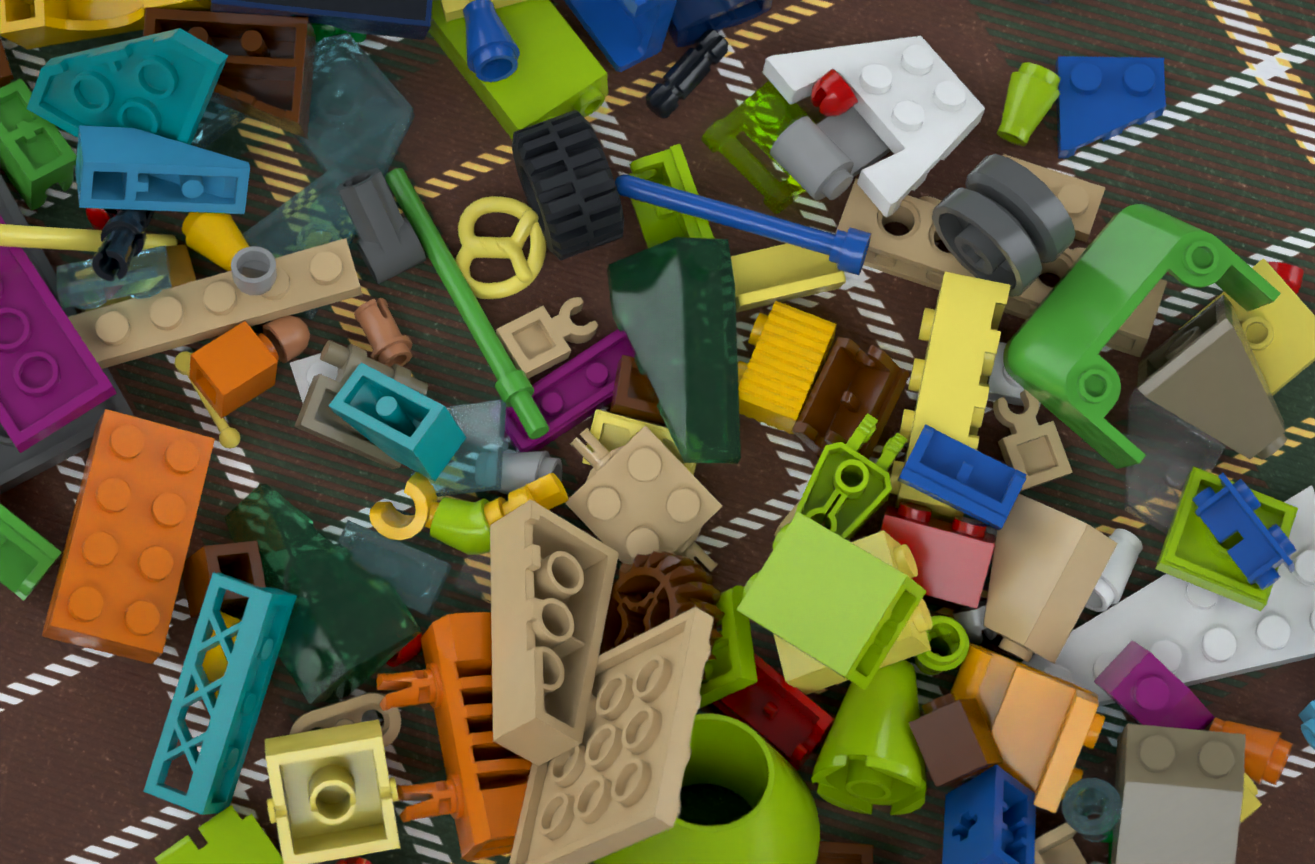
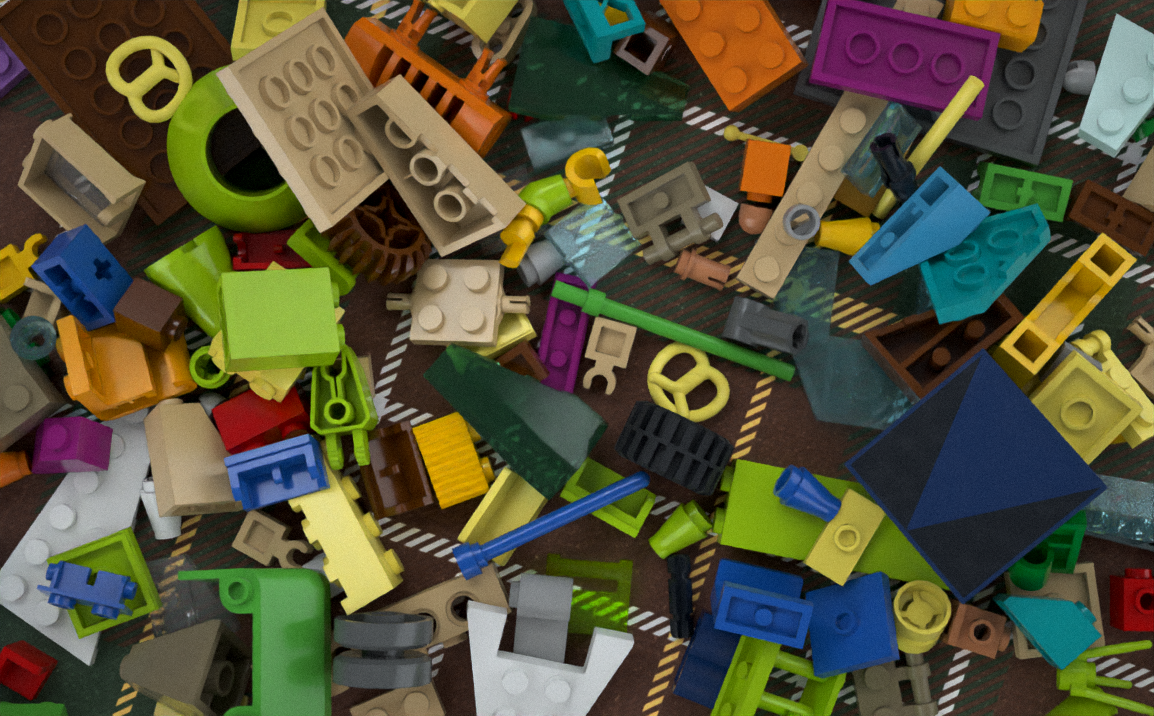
camera: 140 degrees right, 15 degrees up
teal slope [329,362,467,482] -> none
red hinge [811,69,858,117] -> none
none -> lime cone [648,499,714,560]

